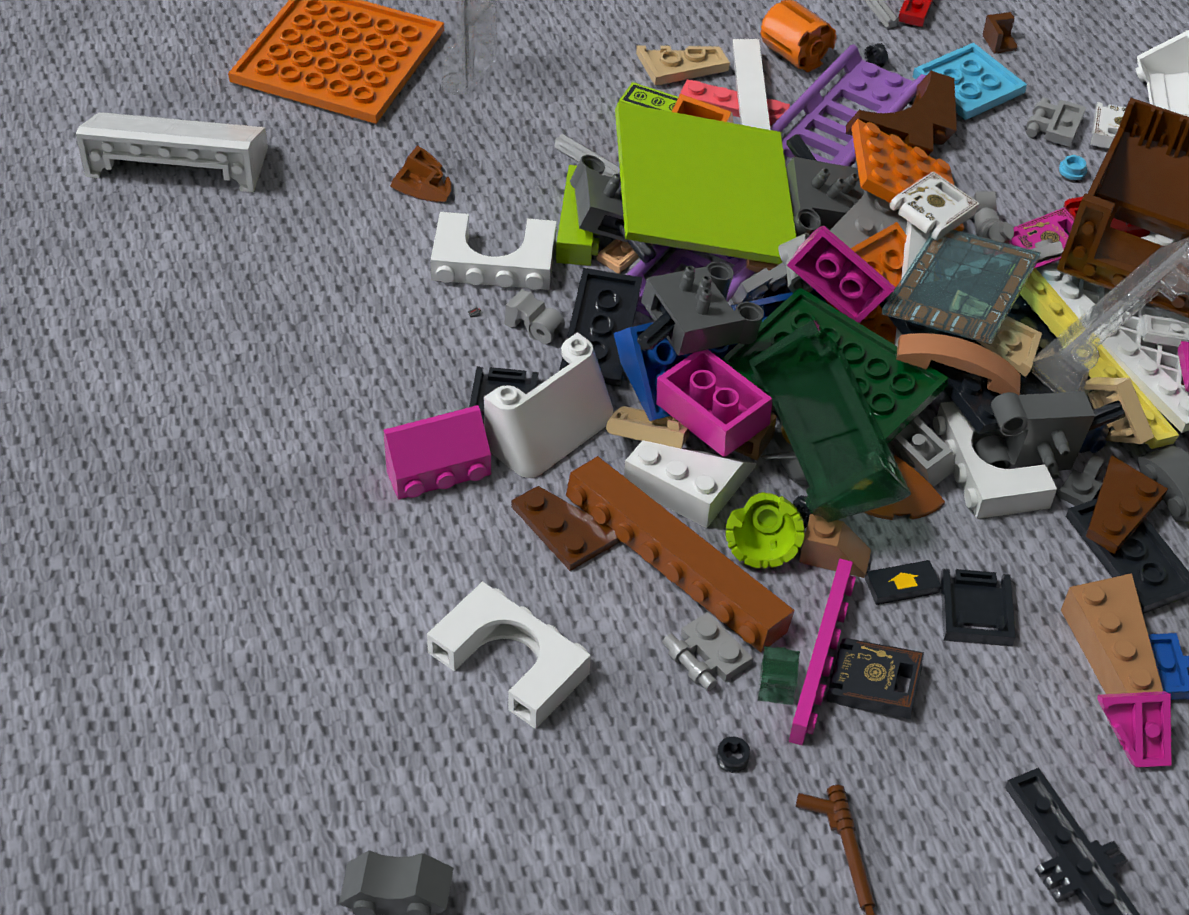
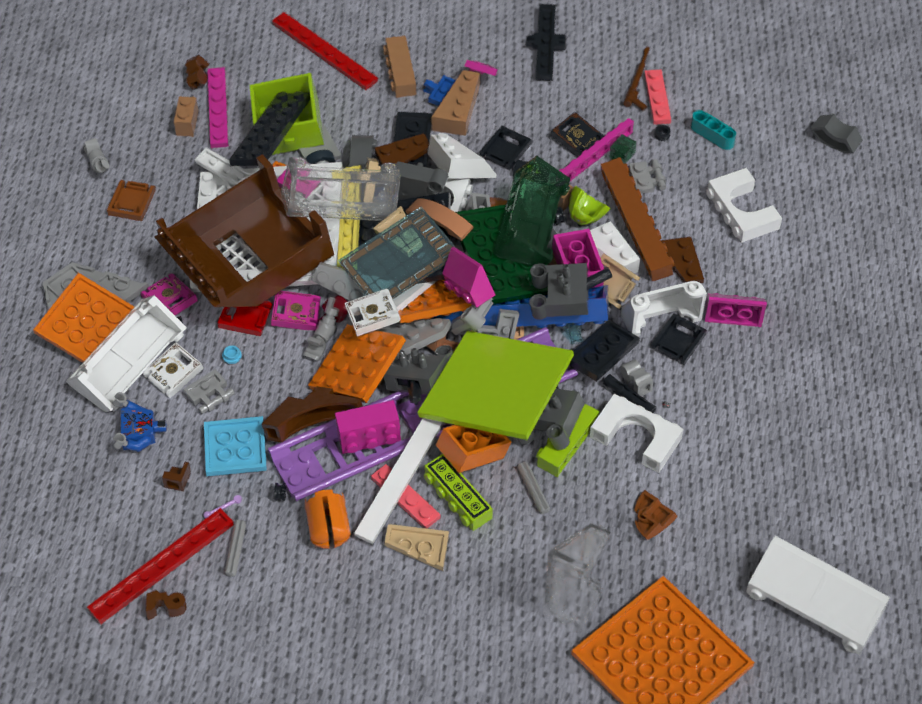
camera: 150 degrees left, 5 degrees up
none -> blue torso [113,392,167,452]
none -> lavender hinge [203,495,242,519]
none -> dark pink brick [335,400,401,454]
none -> white wedge [428,133,497,179]
none -> black pin [603,374,657,413]
none -> coral plate [644,69,671,124]
none -> teal beam [691,110,736,150]

